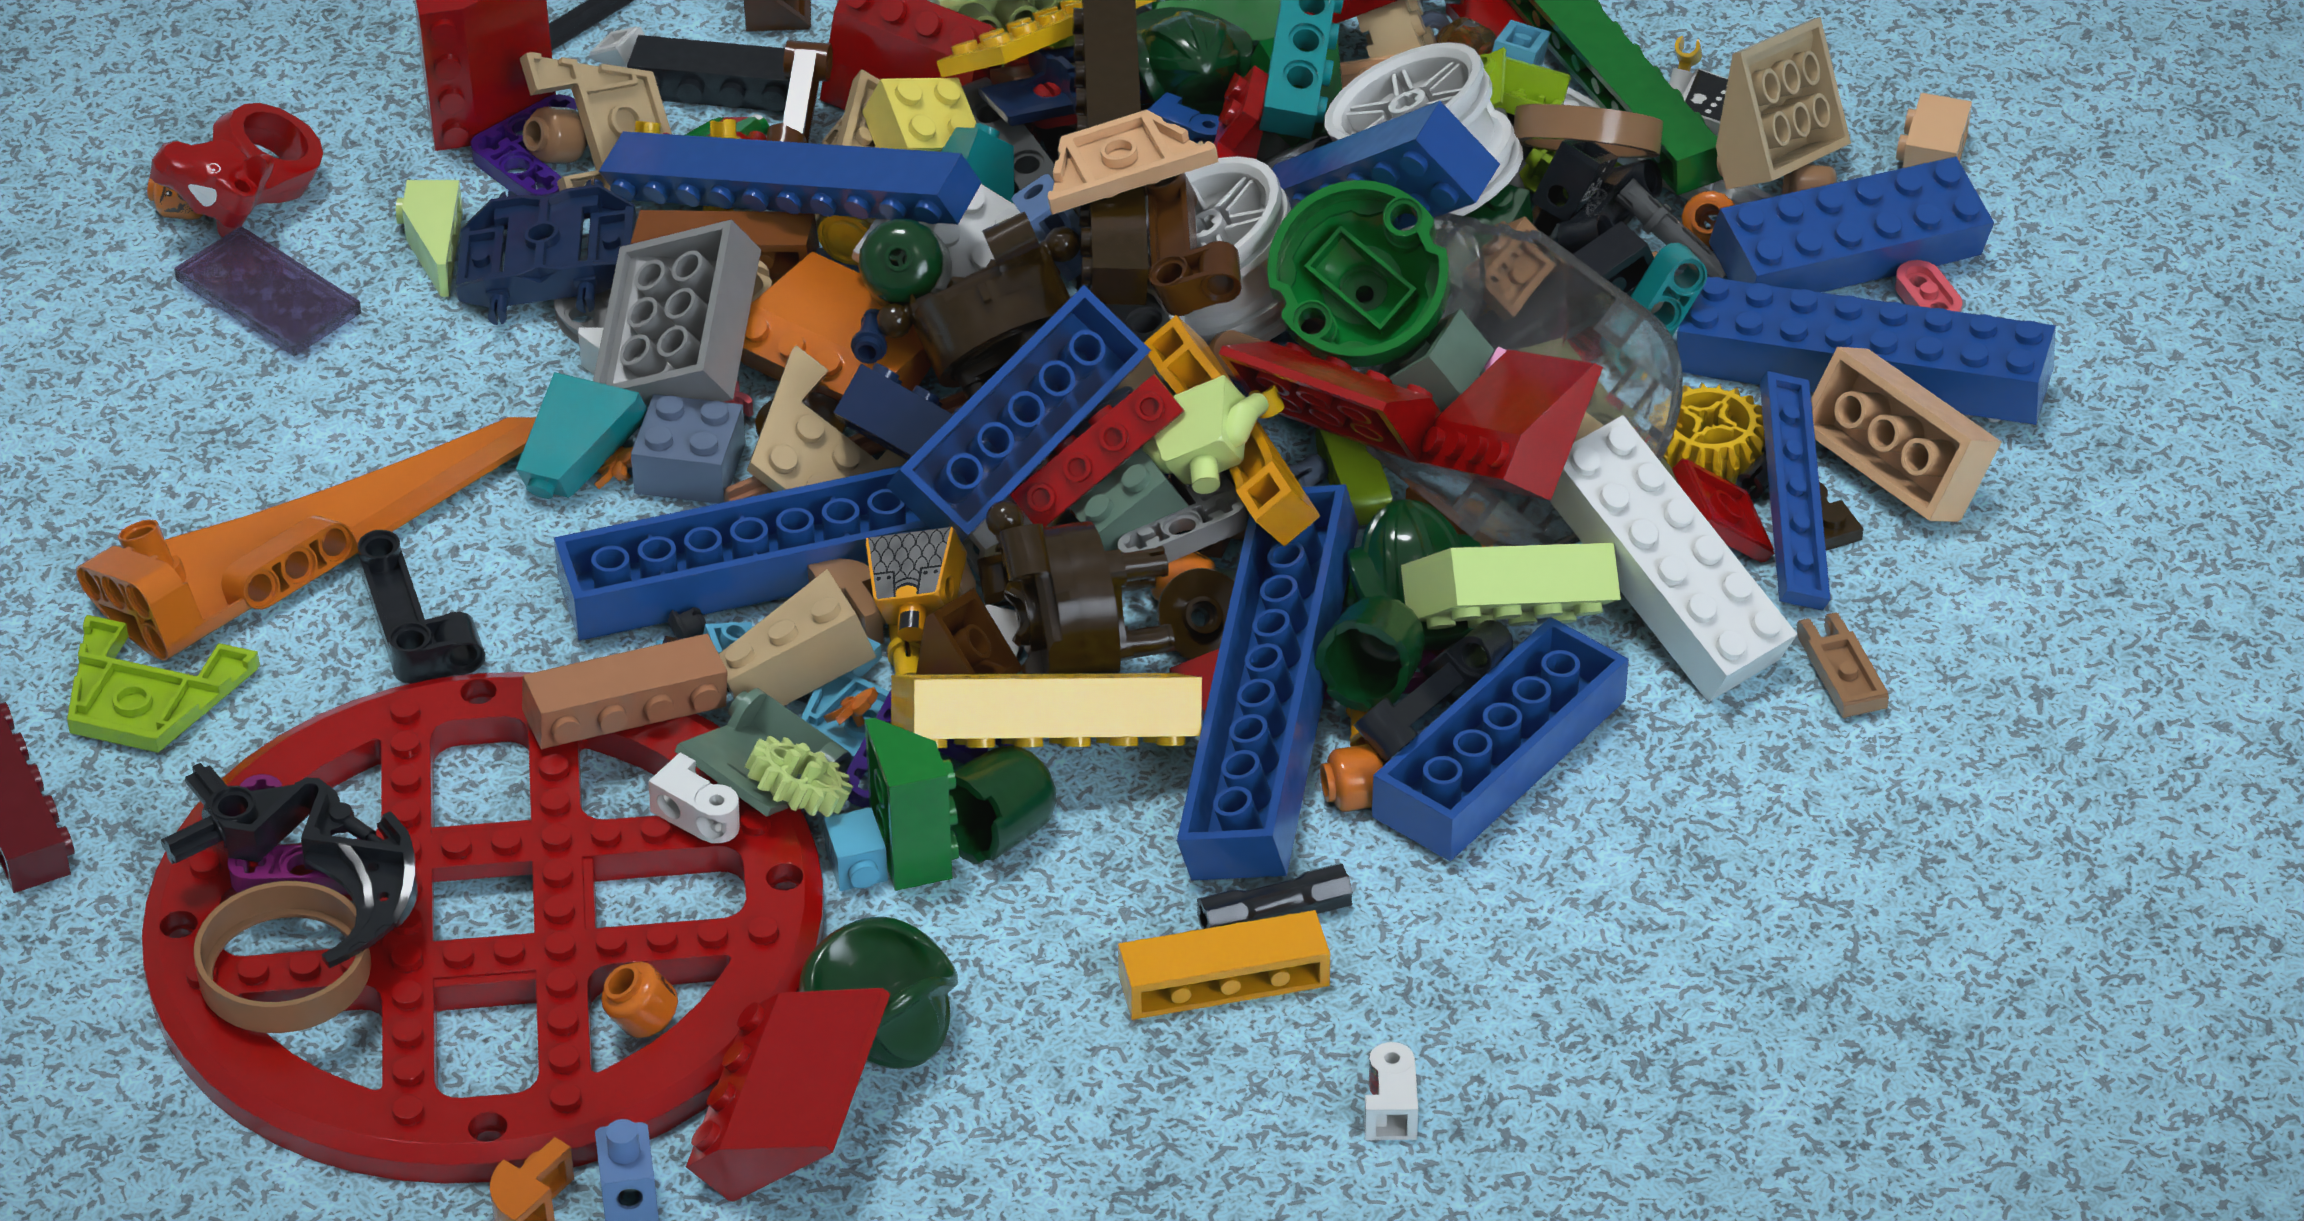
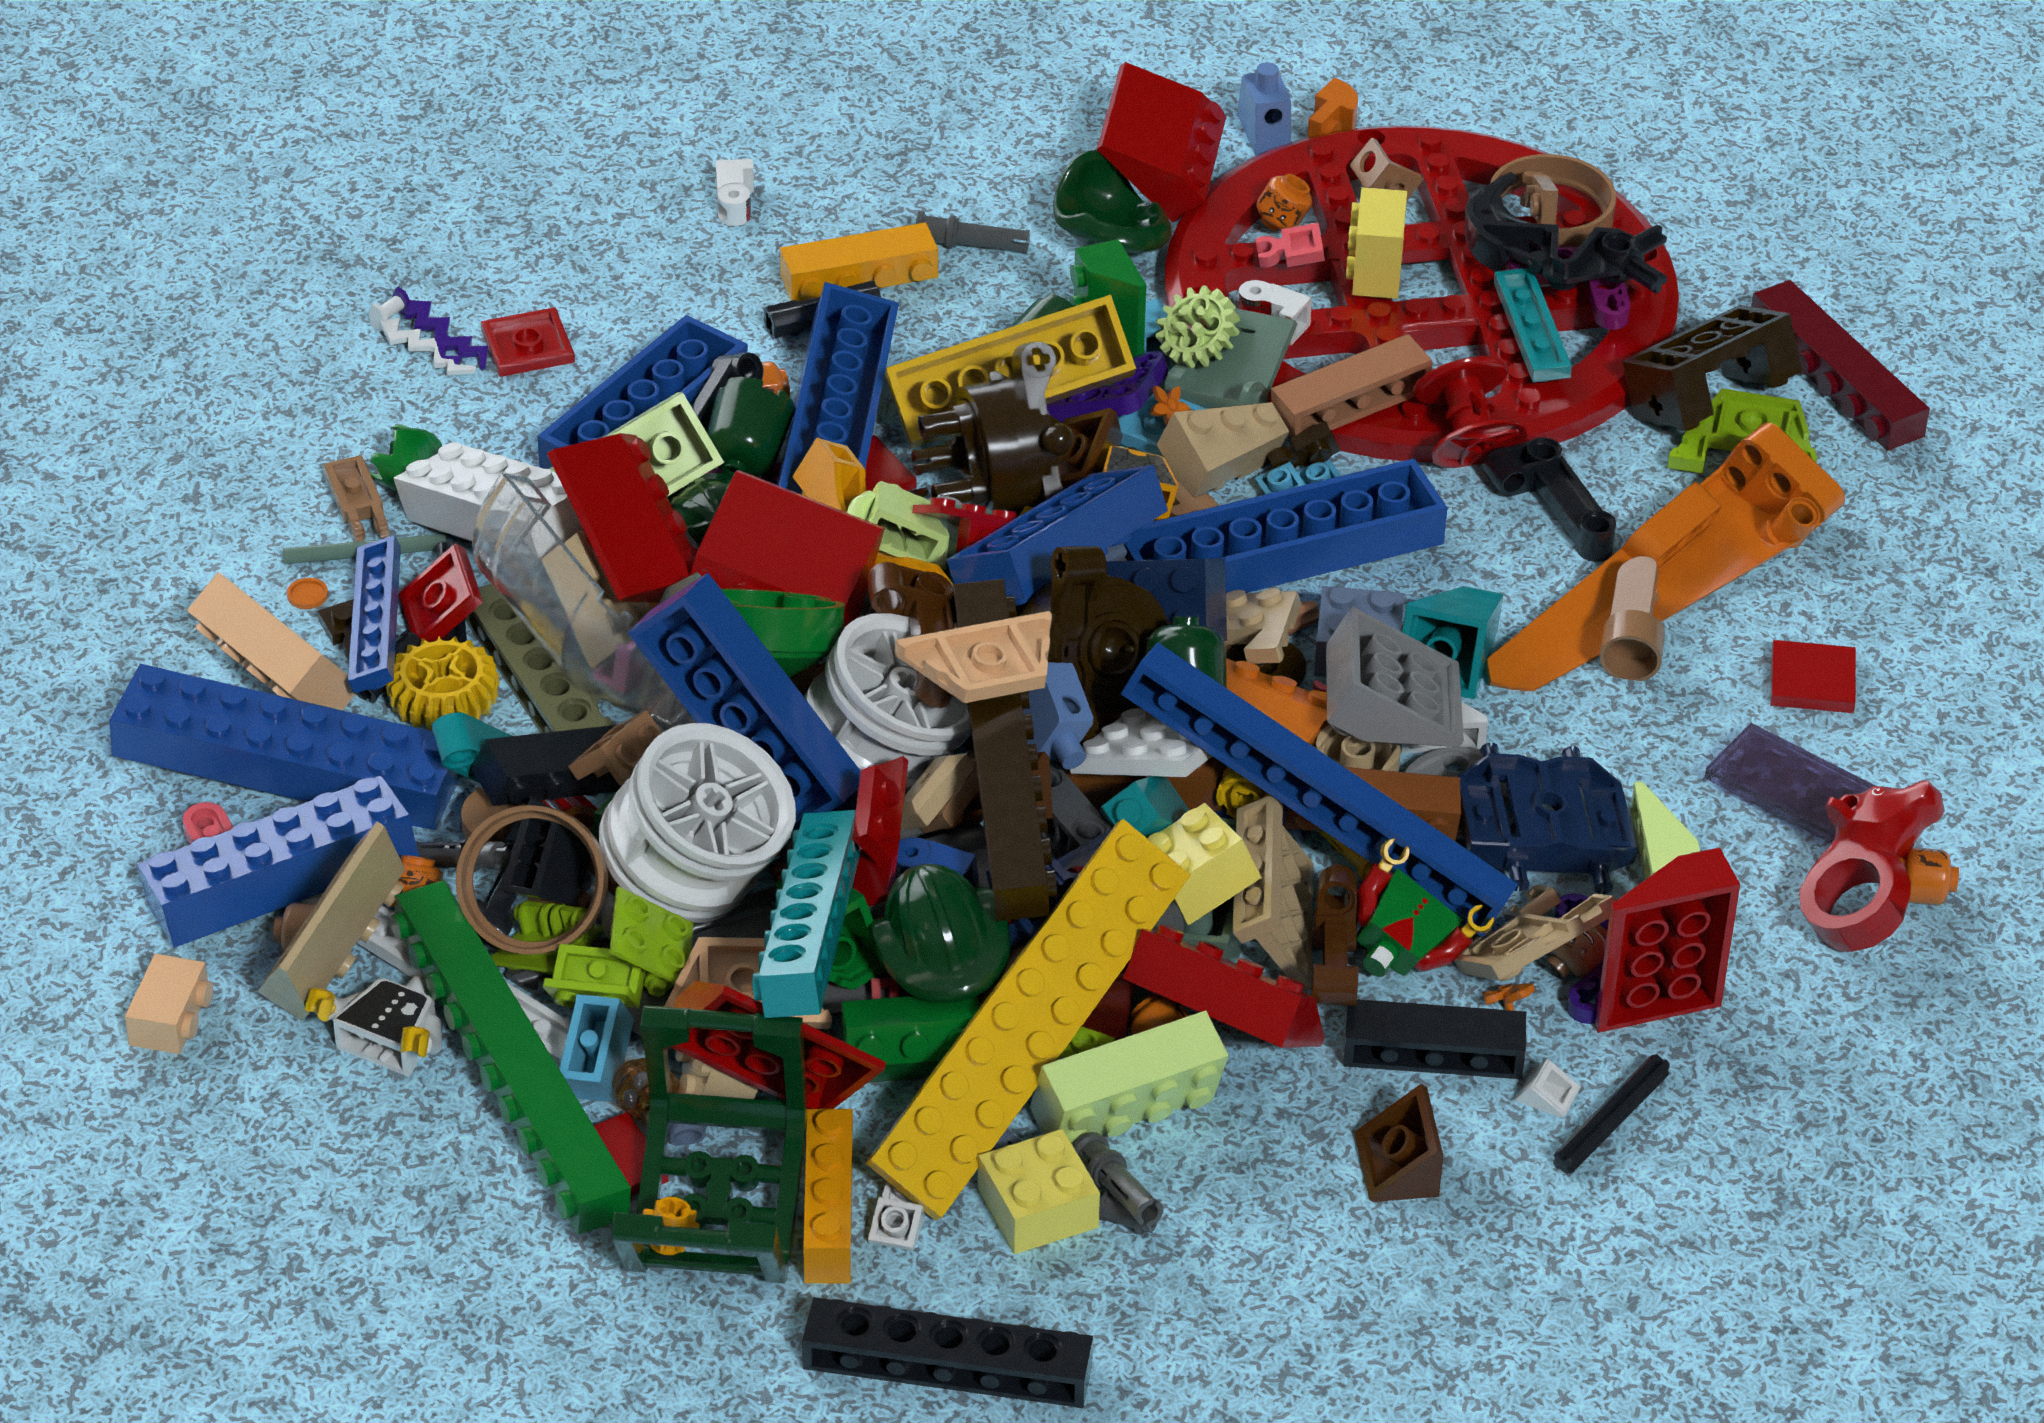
camera: 175 degrees right, 0 degrees up
none -> sand green piece [283,534,446,564]
none -> orange piece [287,578,328,609]
none -> piece [368,286,488,375]
none -> green hair [370,424,442,494]
none -> red tile [481,307,575,377]
none -> dark grey pin [916,211,1030,254]
none -> coral plate [1255,223,1325,268]
none -> light yellow brick [1346,187,1407,299]
none -> medium nougat bracket [1350,138,1424,200]
none -> red piece [1412,356,1528,468]
none -> teal plate [1494,268,1572,383]
none -> medium nougat hinge [1520,170,1558,225]
none -> medium nougat piece [1599,556,1665,681]
none -> dark brown plate [1622,305,1802,431]
none -> red tile [1770,640,1856,713]

